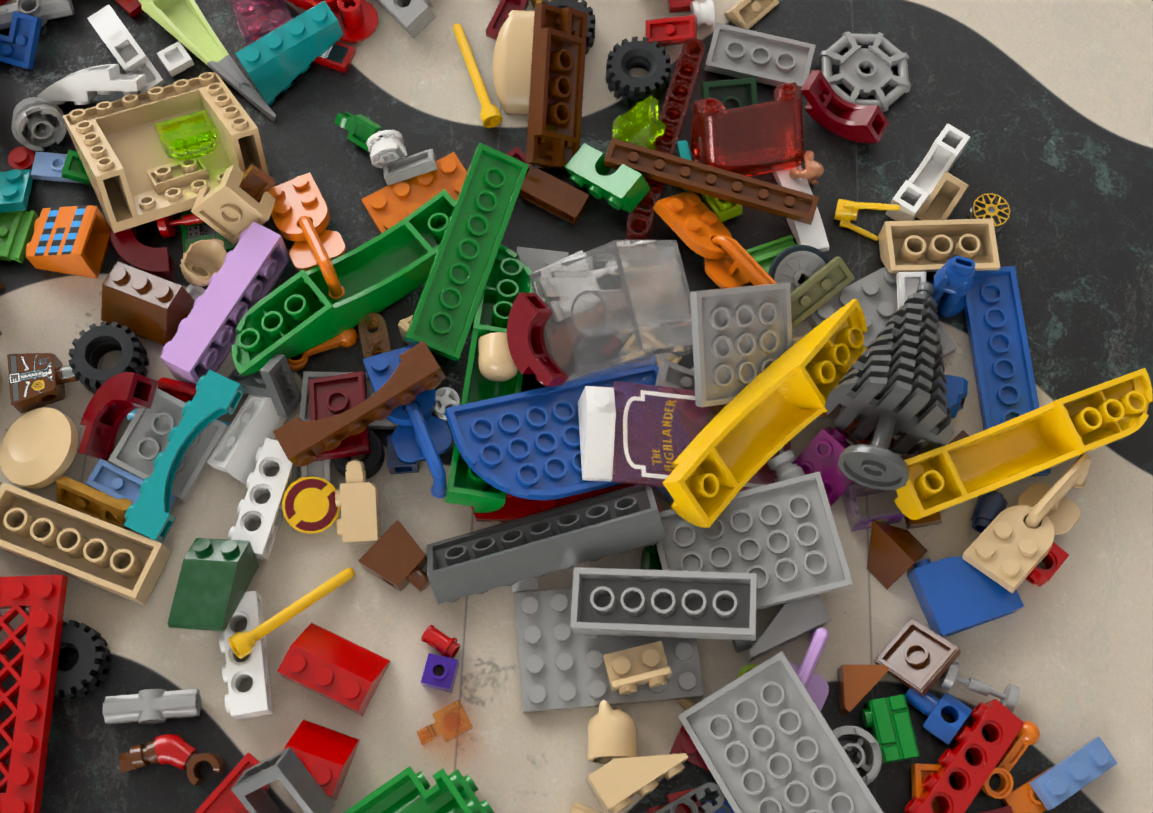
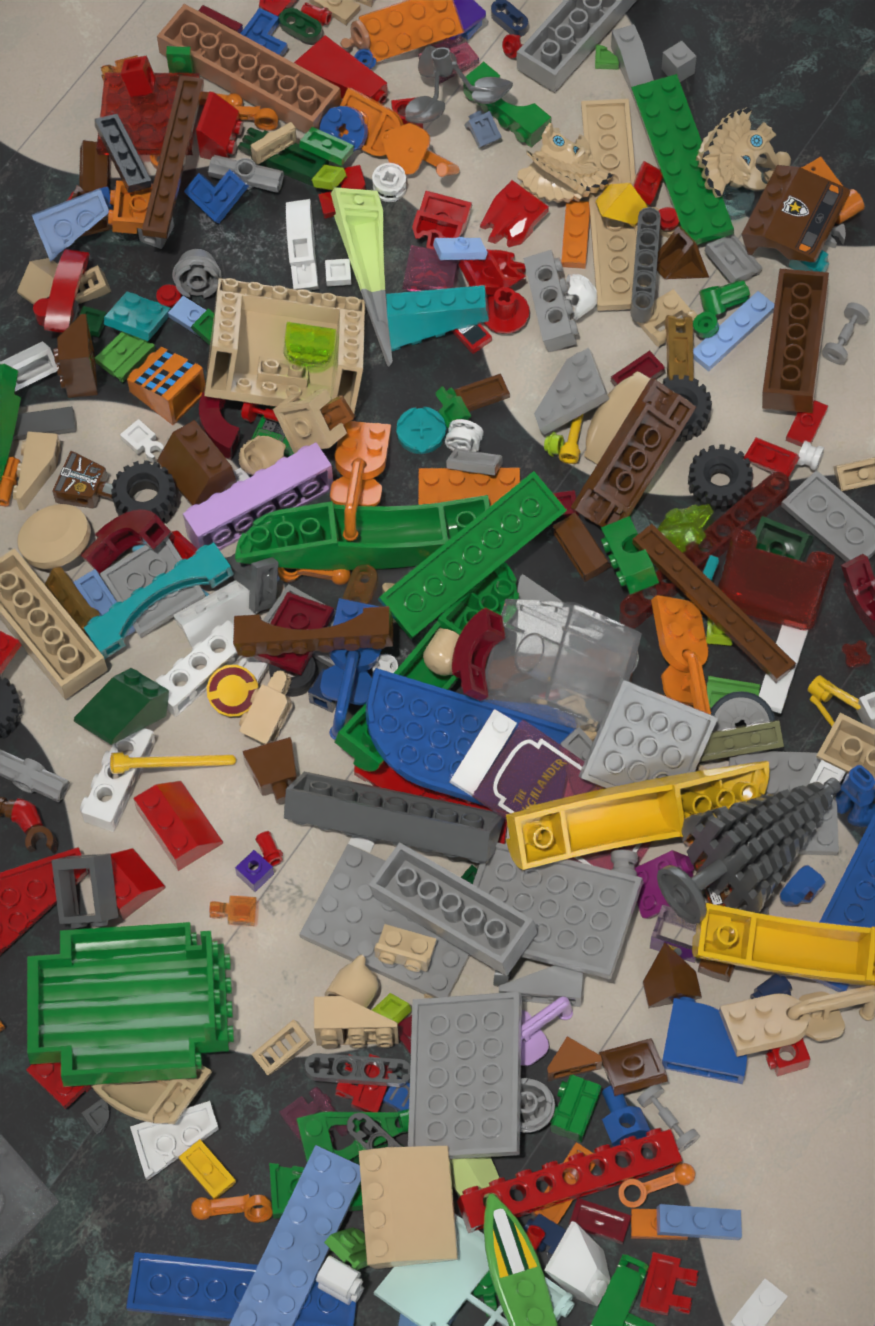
camera: 35 degrees right, 5 degrees down
white slope [37,64,147,105] -> none
nougat piece [789,150,824,185] -> none
none -> white plate [120,419,164,463]
none -> lime plate [372,993,412,1024]
none -> teal tile [396,407,446,454]
none -> reddish brown tile [454,373,510,412]
none -> light grey plate [534,347,609,435]
none -> lime plate [544,432,564,457]
none -> clear red plate [842,640,871,667]

